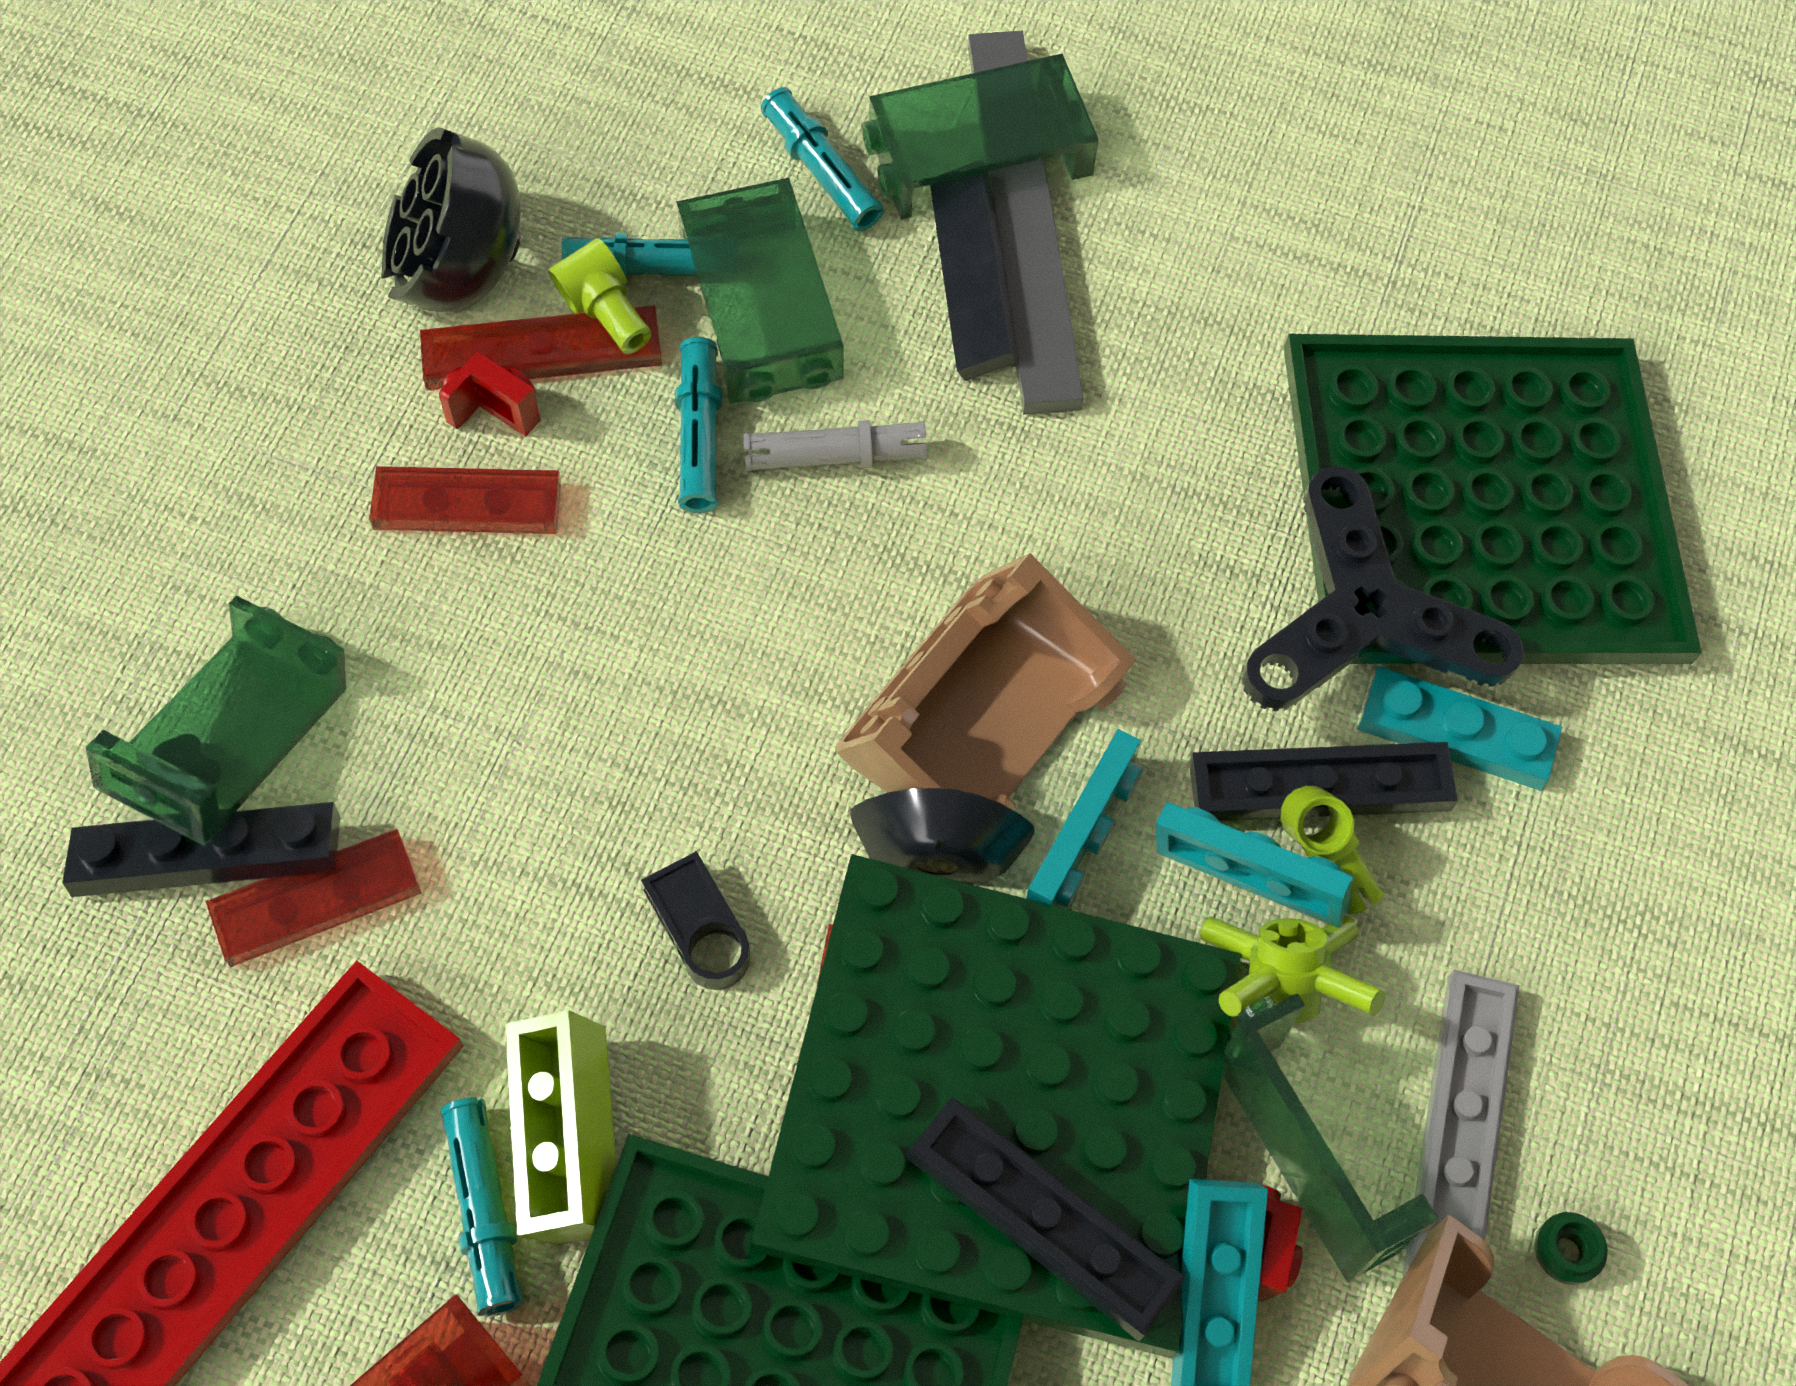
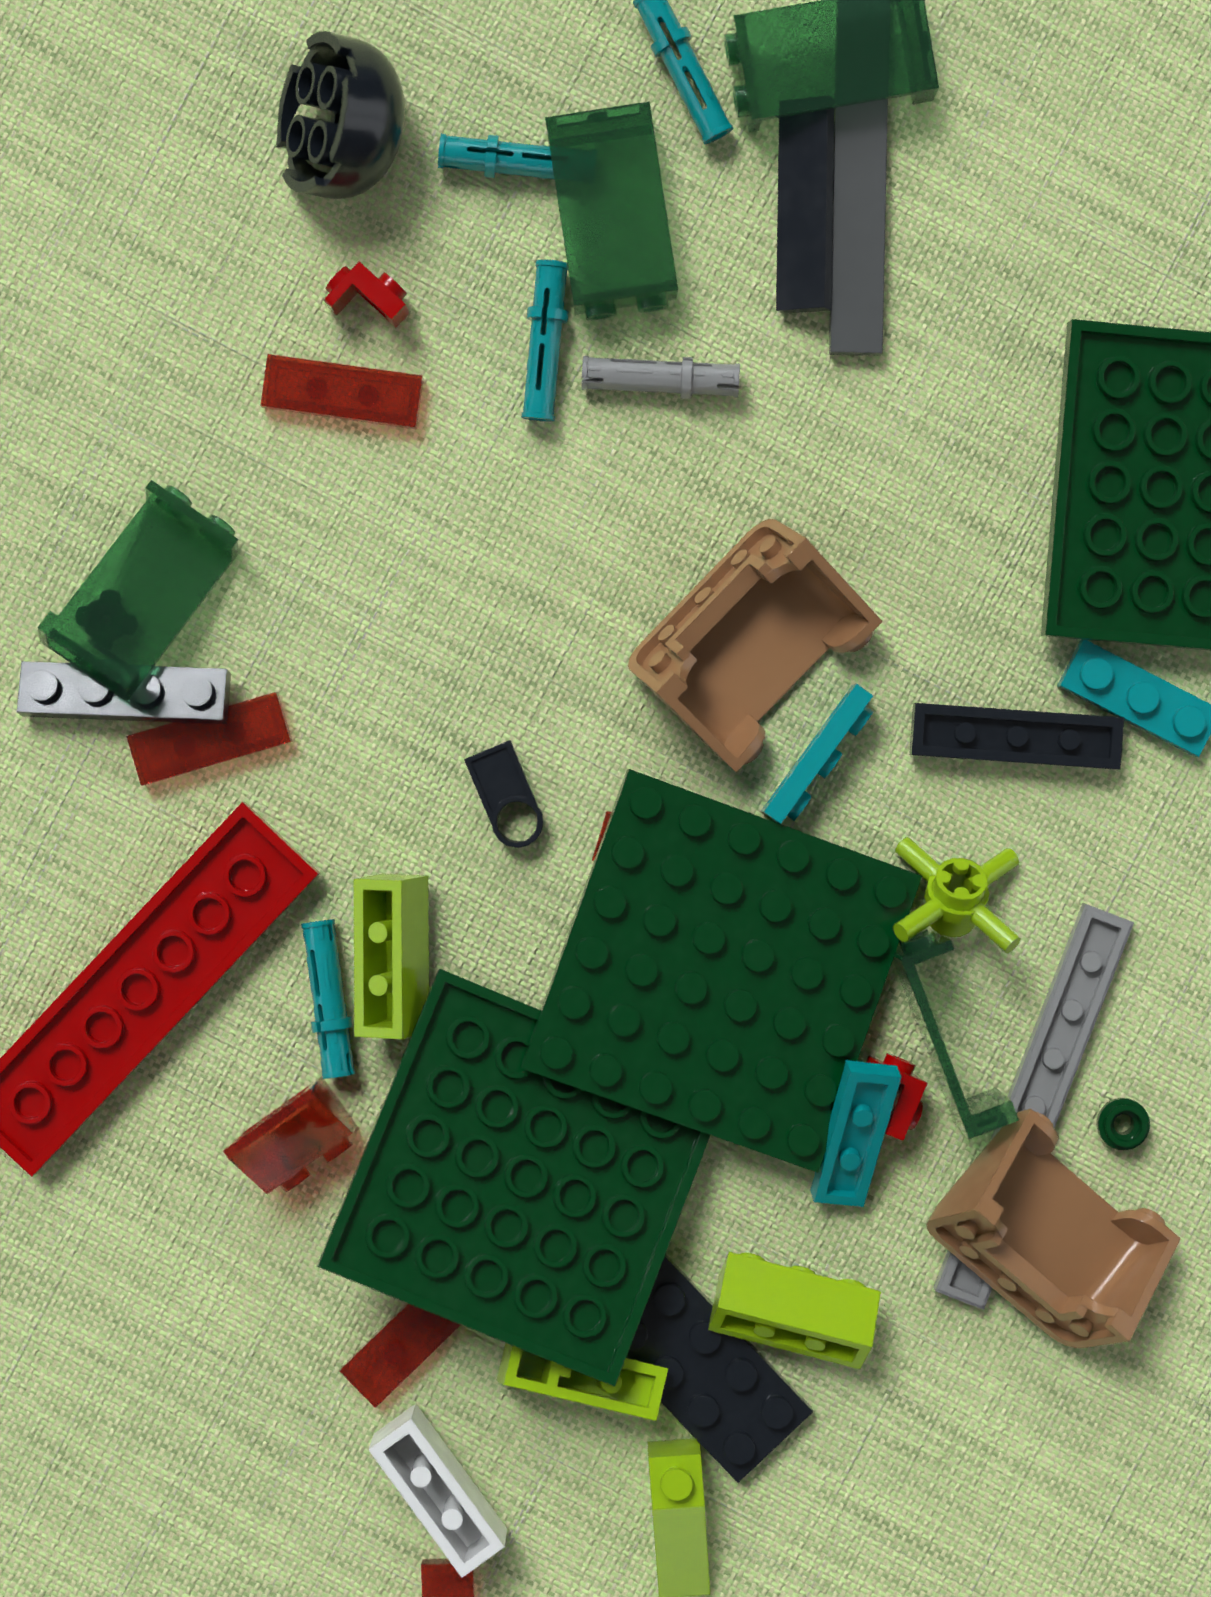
camera: 15 degrees right, 25 degrees up
clear red tile [420,305,662,391] -> none
lime pin [548,238,651,354] -> none
black piece [850,788,1035,883] -> none
black tile [906,1096,1185,1341] -> none
teal plate [1156,802,1353,928] -> none
black piece [1241,466,1524,711] -> none
lime pin [1280,786,1385,915] -> none

